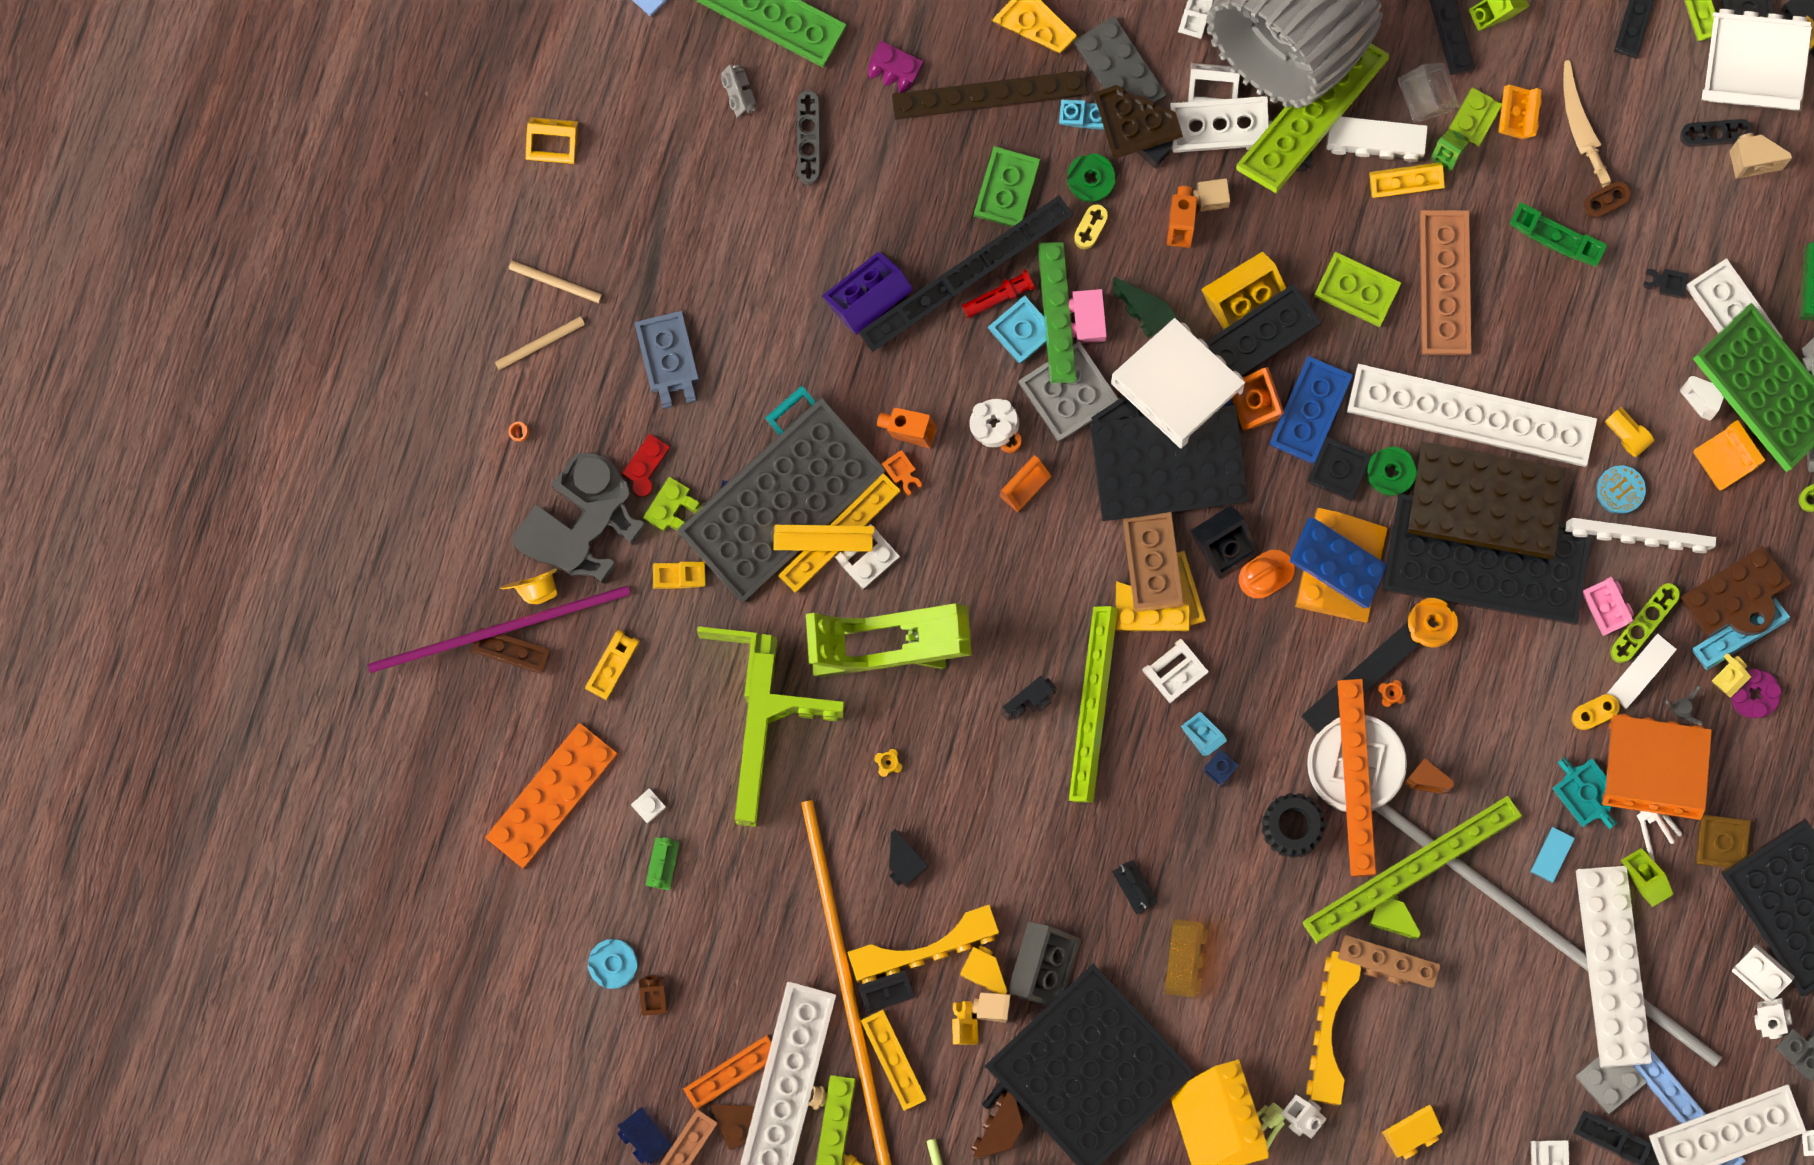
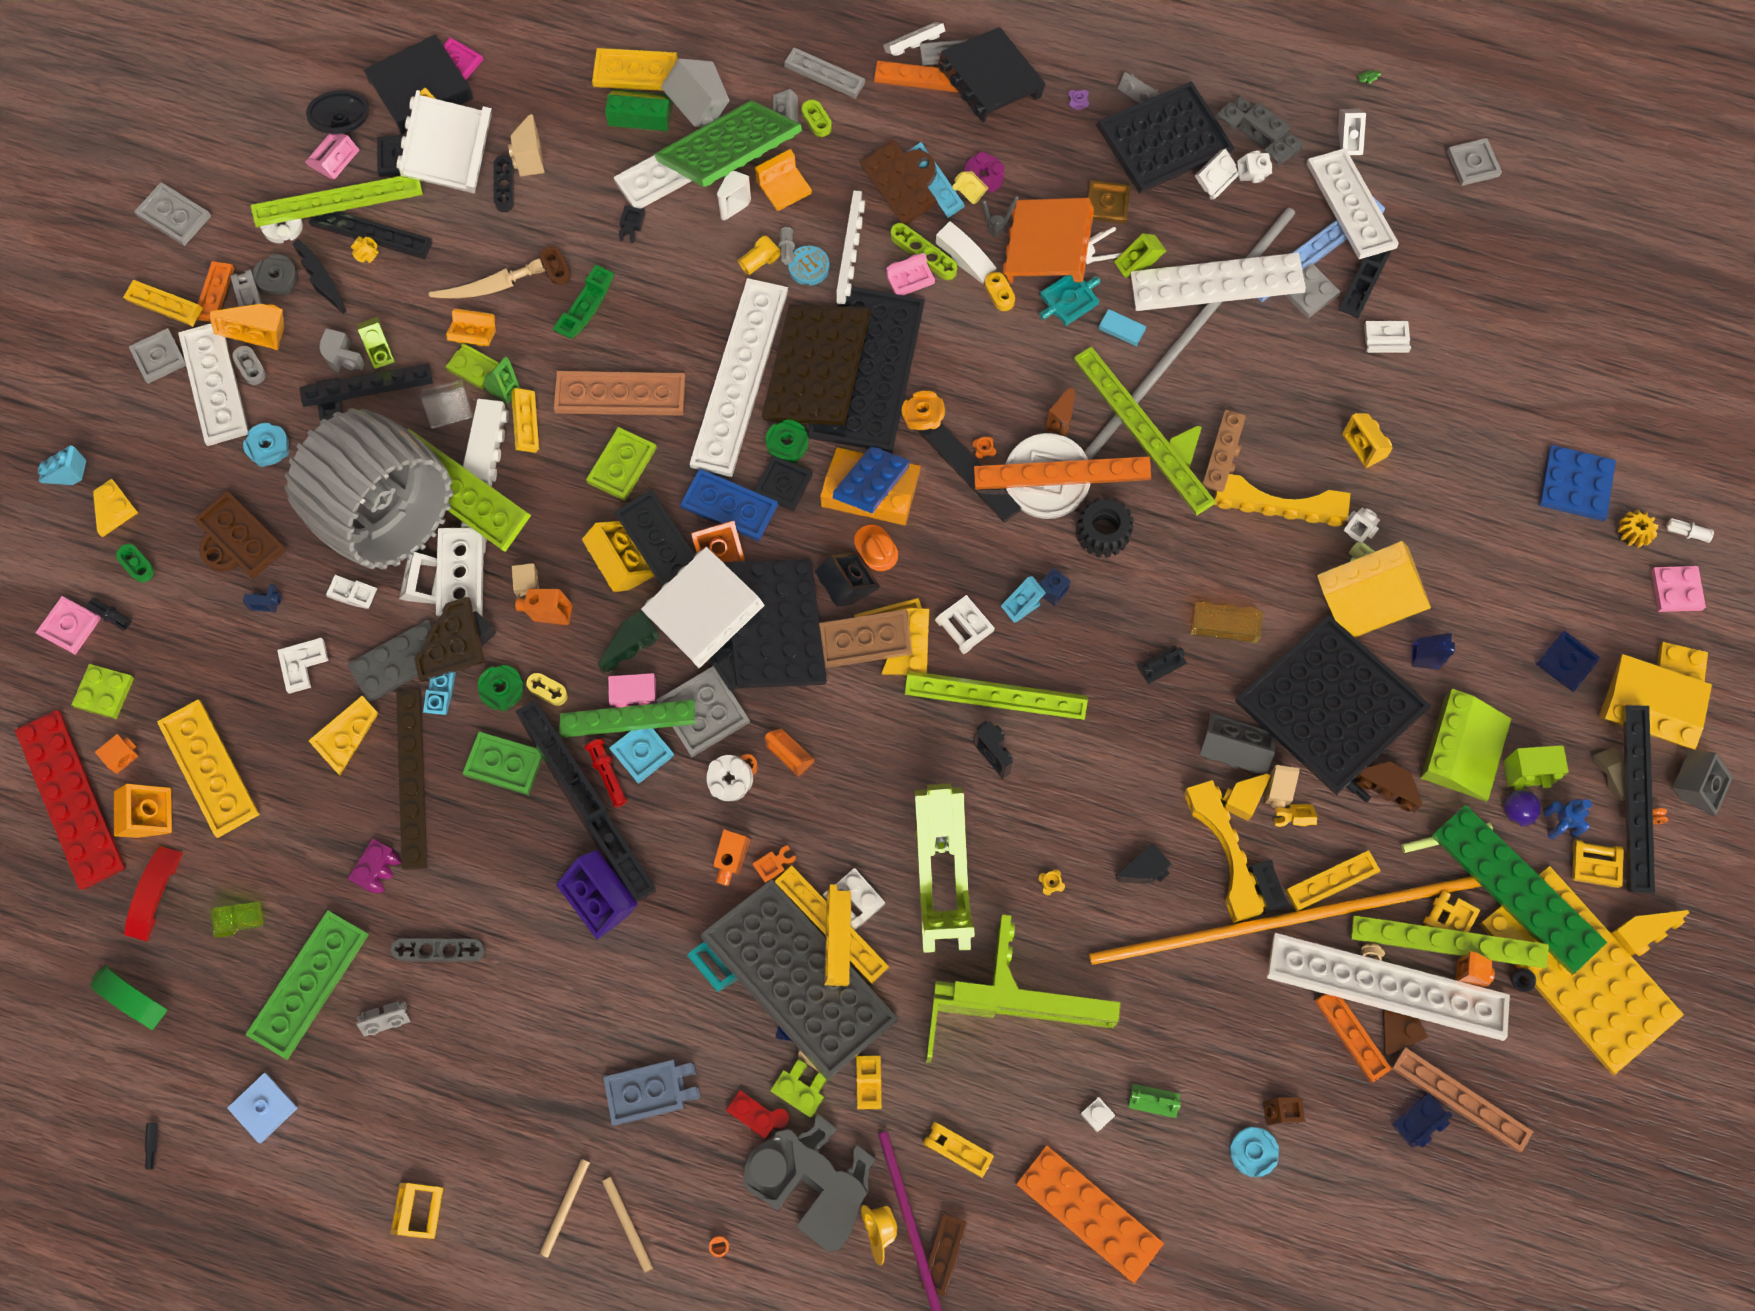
camera: 90 degrees left, 10 degrees down
none -> light grey axle [779,227,795,265]

